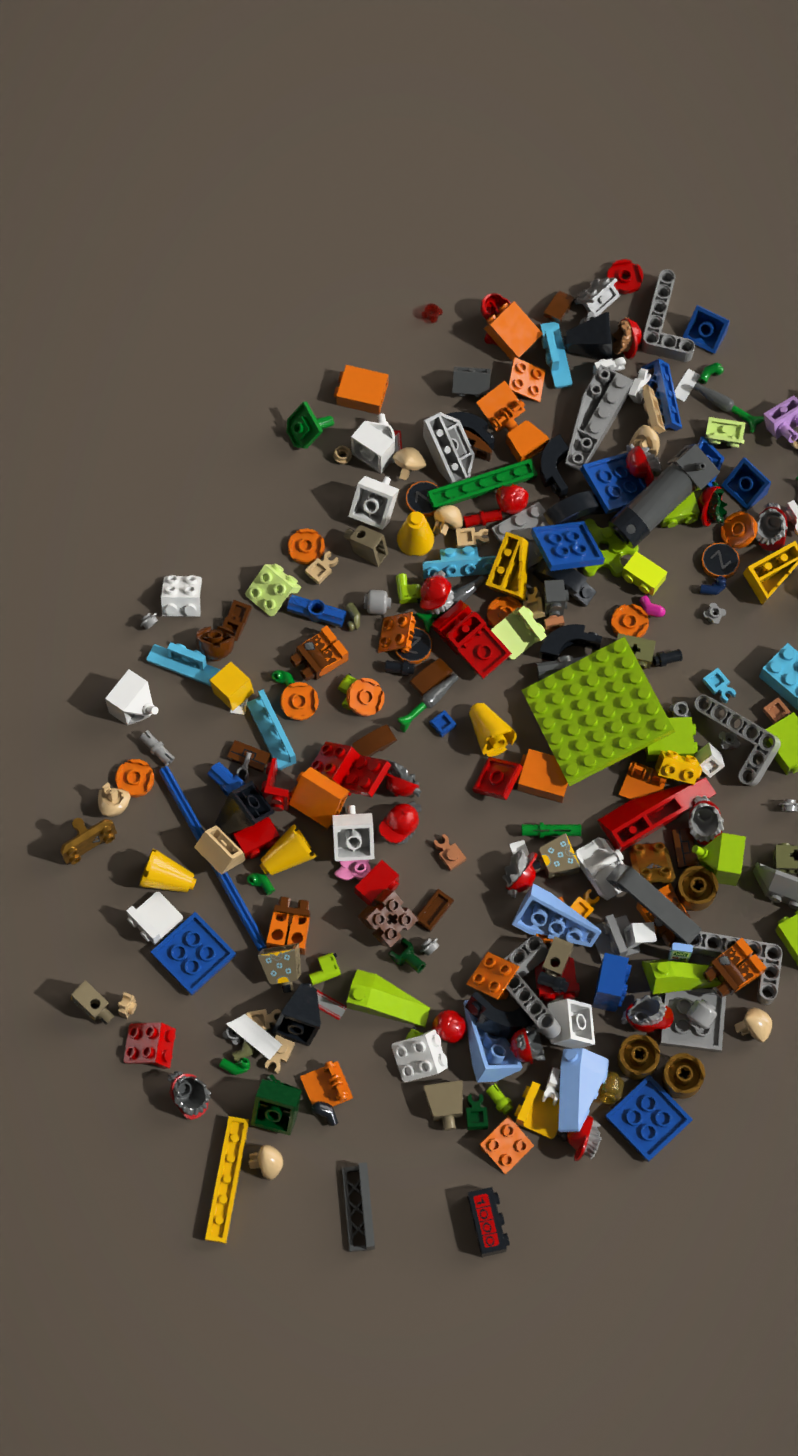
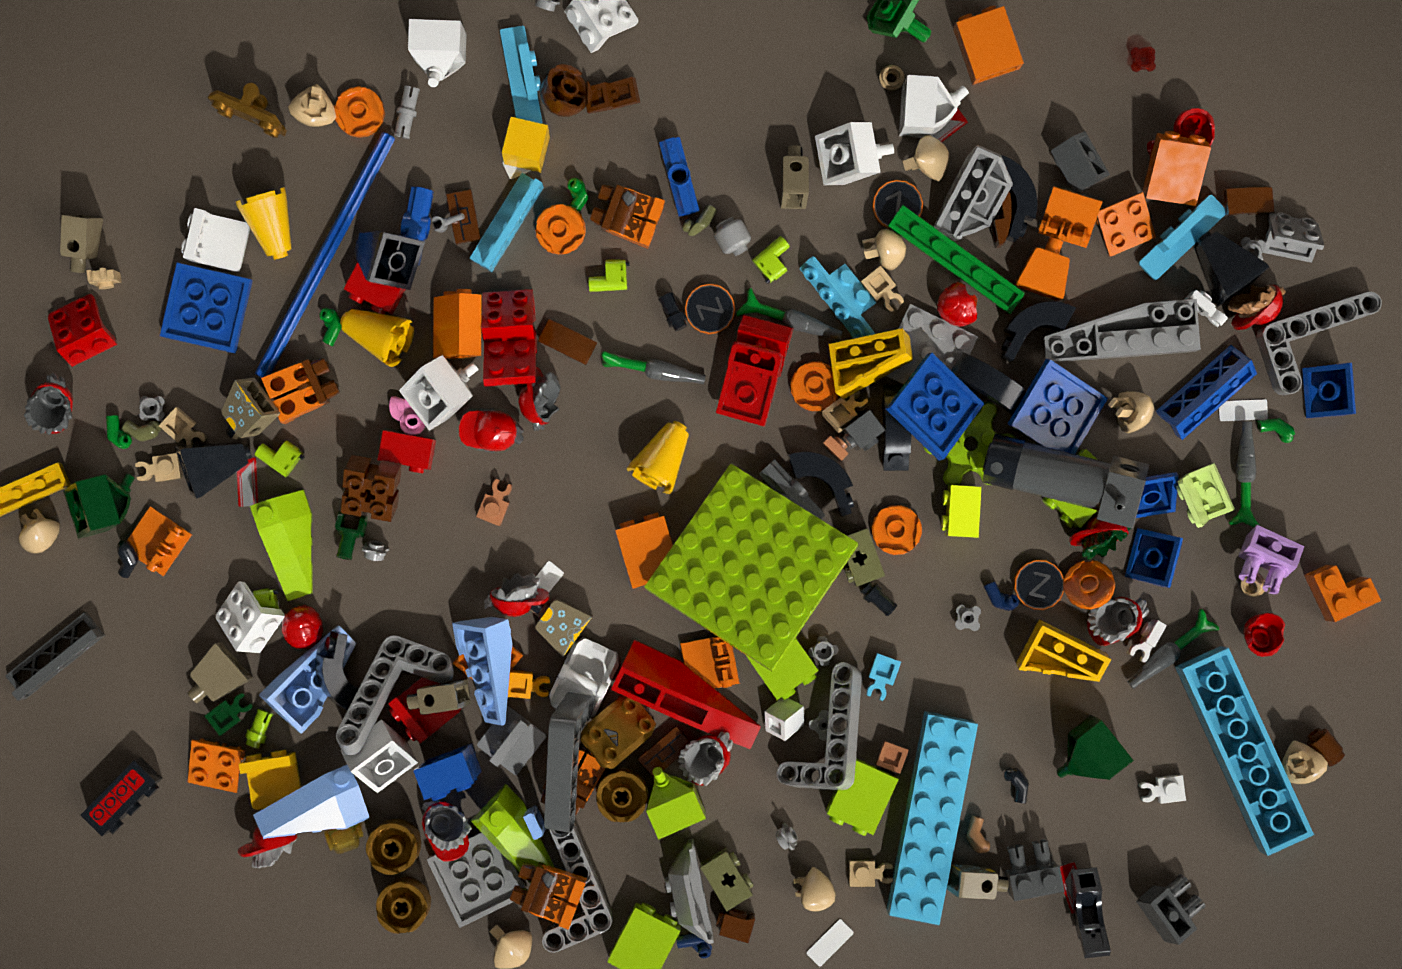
camera: 55 degrees right, 20 degrees up
tan slope [194,825,245,875] -> none
white sticker [226,1014,282,1060] -> none
yellowish green bracket [245,564,301,616] -> none
red bracket [261,758,290,812] -> none
orange tile [287,528,325,565] -> none
tan plate [305,551,338,585] -> none
orange tile [346,678,385,717] -> none
orange hinge [378,612,416,653] -> none
yellow cone [397,512,434,556] -> none
reddish brown slope [410,658,453,696] -> none
reddish brown tile [416,889,454,932] -> none
red hair [420,570,454,614] -> none
blue tile [429,710,457,737] -> none
red pin [463,509,503,528] -> none
orange hinge [466,952,519,1000] -> none
red tile [472,757,523,800] -> none
yellowish green bracket [491,606,547,660] -> none
hair [510,1027,545,1064] -> none
green pin [521,822,581,838] -> none
black animal [537,971,569,994] -> none
white plate [542,1067,560,1105] -> none
blue plate [605,1075,693,1162] -> none
red plate [607,259,643,294] -> none
white panel [624,922,657,948] -> none
red hair [626,444,662,486] -> none
white plate [628,368,651,404] -> none
dark pink arm [639,596,666,617] -> none
tan hinge [642,384,665,434] -> none
yellow brick [655,750,702,785] -> none
light grey head [686,999,717,1030] -> none

